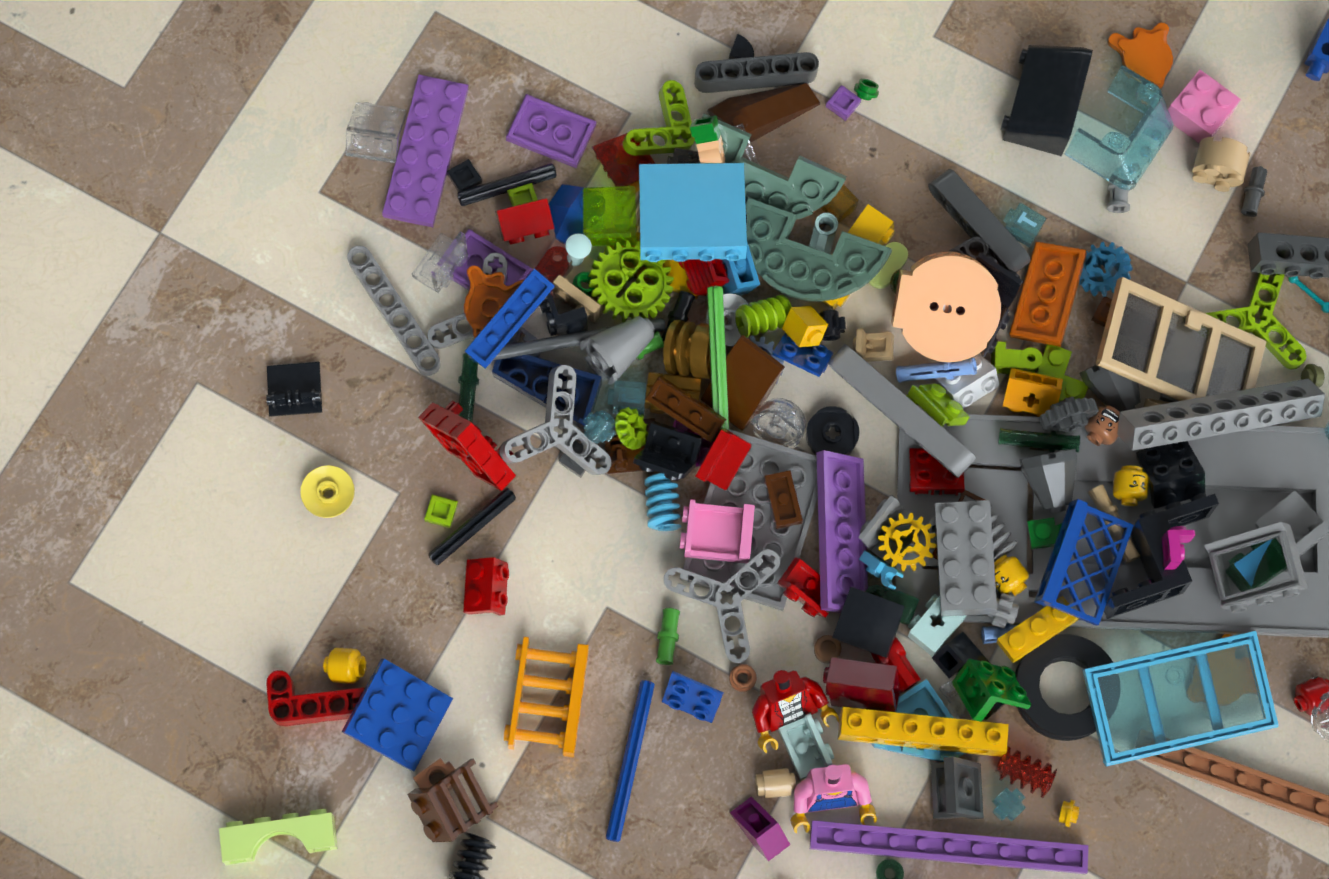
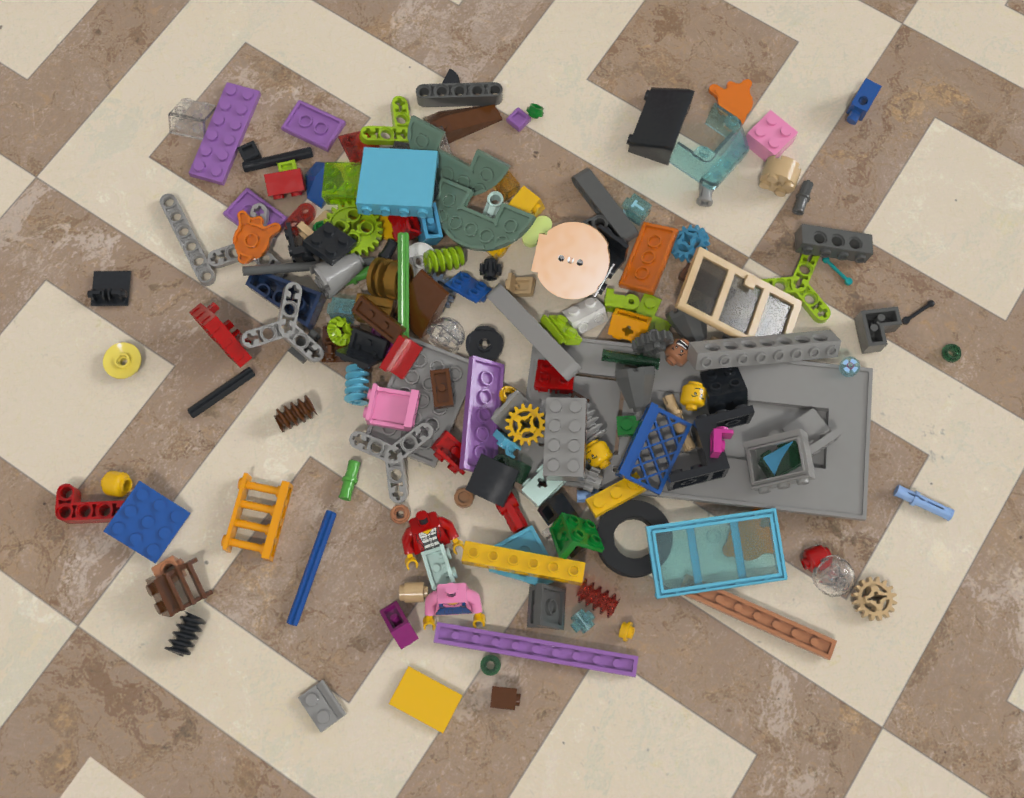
camera: 10 degrees right, 0 degrees up
yellowish green arch [219,809,338,865] -> none
clear bracket [412,231,468,293] -> none
lime tile [424,494,458,528] -> none
clear green pin [458,353,479,423] -> none
red bracket [463,557,509,616] -> none
blue fence [464,268,555,369] -> none
light aqua pin [565,233,592,266] -> none
clear light blue gear [583,410,616,443] -> none
blue hinge [662,671,724,723] -> none
leg [690,115,725,163] -> none
yellow brick [782,306,828,347] -> none
dark red brick [823,657,901,712] -> none
light blue pin [896,358,977,383] -> none
olive plate [1301,364,1325,387] -> none
none -> reddish brown piece [274,395,317,433]
none -> black plate [302,222,357,266]
none -> yellow plate [499,386,516,403]

